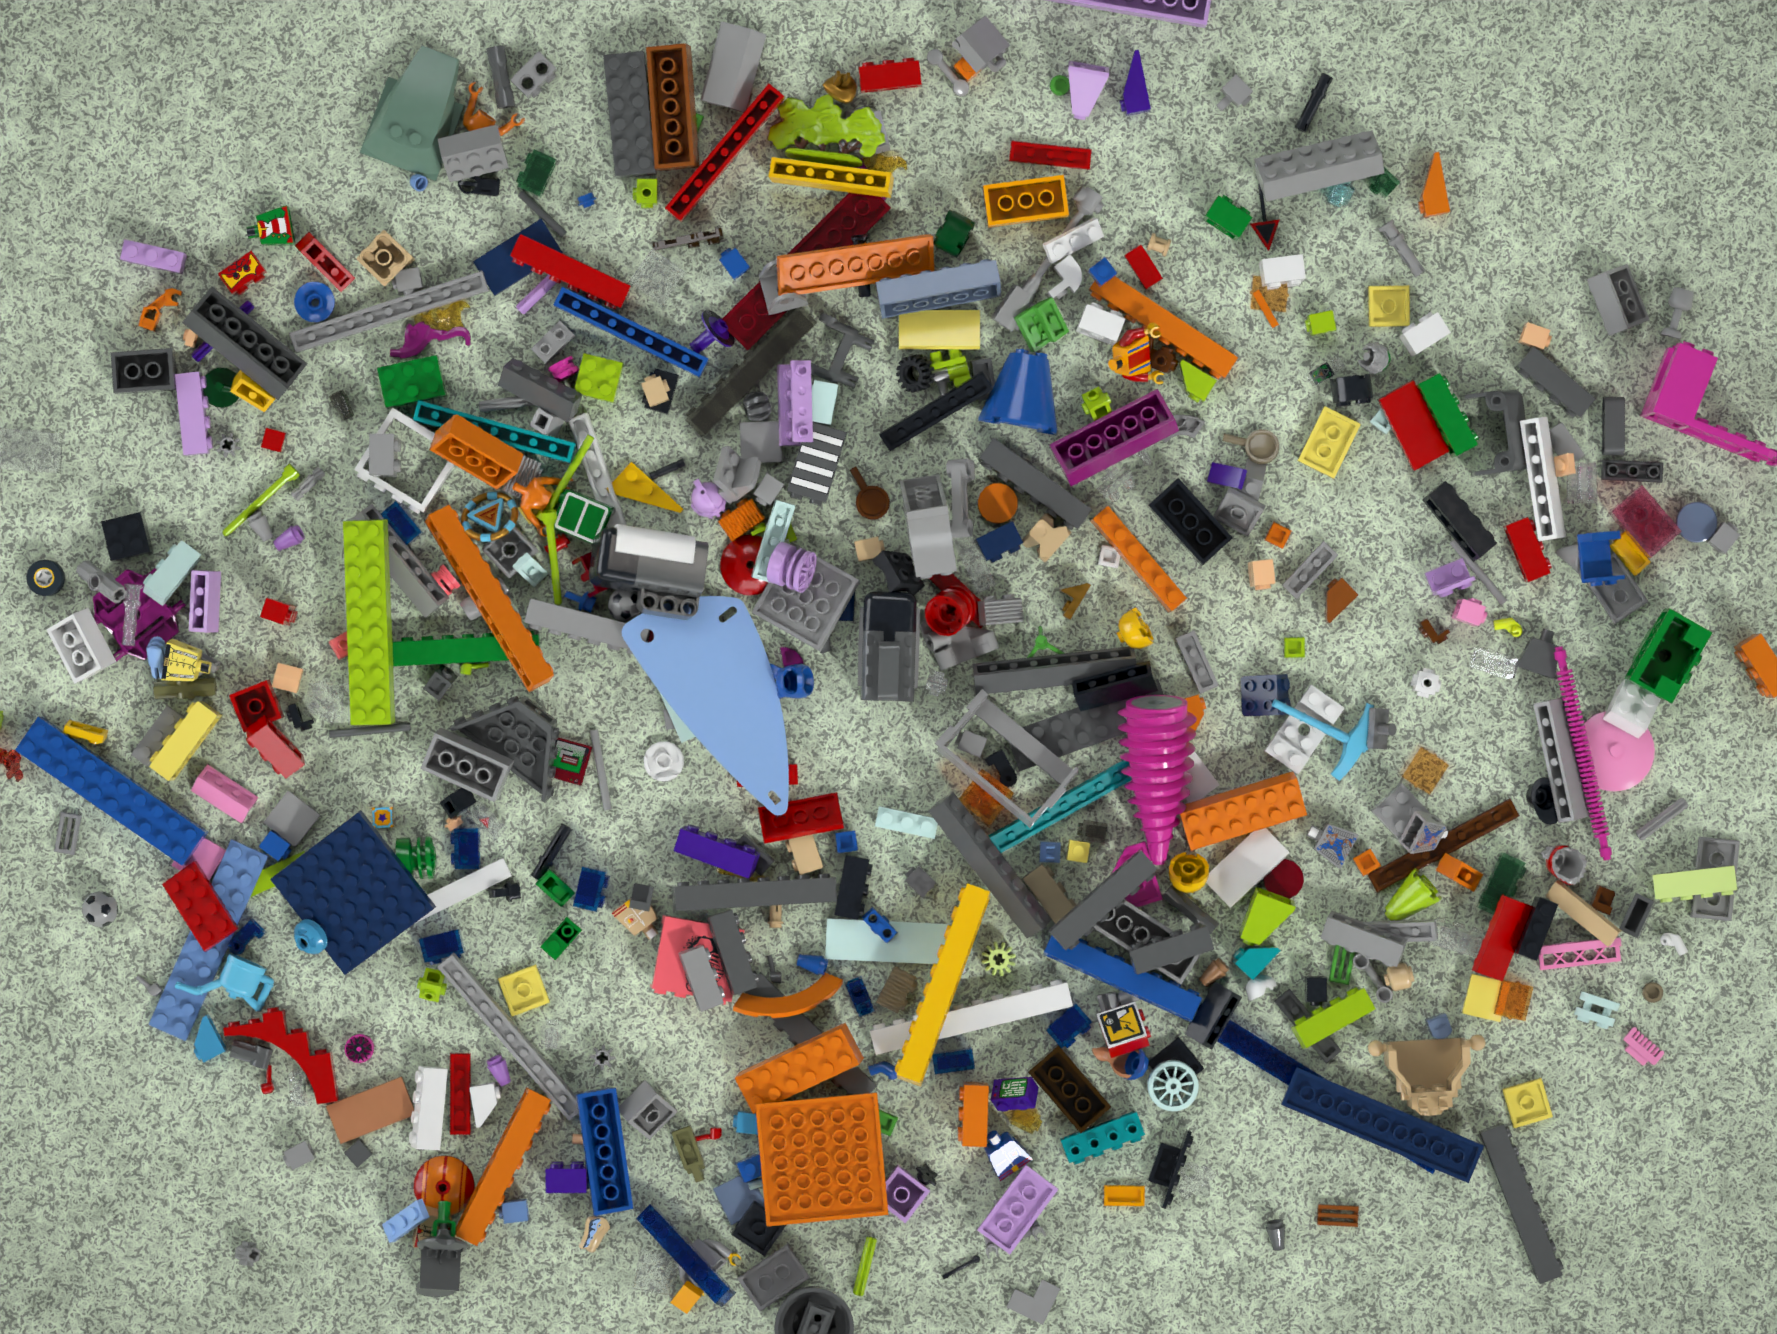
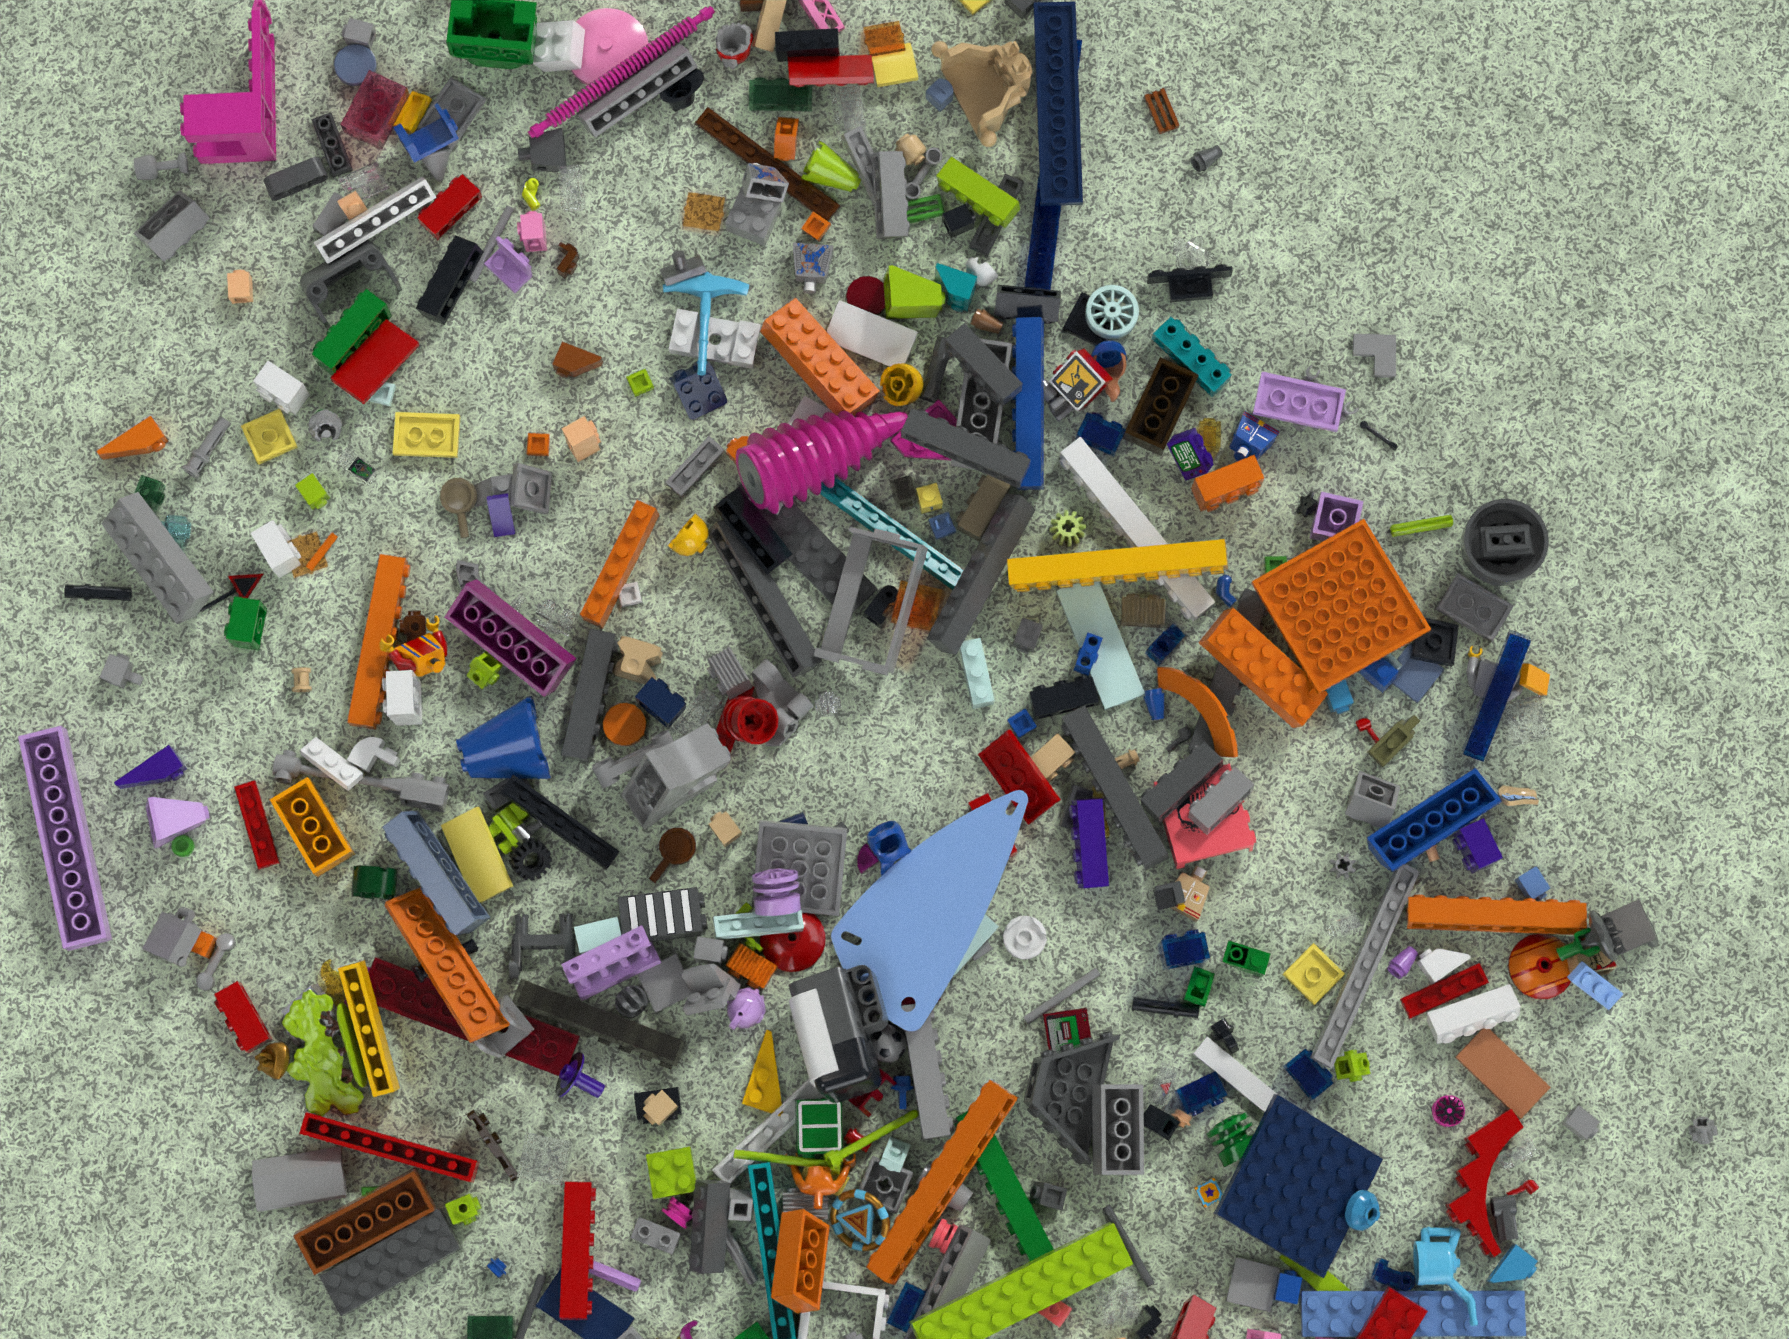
camera: 115 degrees left, 10 degrees down
dark grey tile [344,1139,373,1168] -> none
lime hand [460,662,489,675] -> none
blue brick [553,287,709,378] -> none
black wheel [649,459,685,480] -> none
blue brick [719,248,750,280] -> none
piece [858,591,920,702] -> none
black brick [872,550,925,595] -> none
clear blue brick [932,1047,975,1075] -> none
light grey brick [955,730,987,758] -> none
bright green slope [1014,297,1069,352] -> none
bright green plant [1027,626,1065,658] -> none
pearl gold slope [1060,583,1091,620] -> none
blue brick [1088,257,1117,287] -> none
light orange tile [1104,1185,1145,1206] -> none
red tile [1124,245,1163,290] -> none
black brick [1147,478,1233,566] -> none
lime slope [1179,359,1217,403] -> none
light grey plate [1282,541,1338,599] -> none
black brick [1330,374,1373,407] -> none
white brick [1411,668,1441,698] -> none
dark grey brick [1516,347,1596,419] -> none

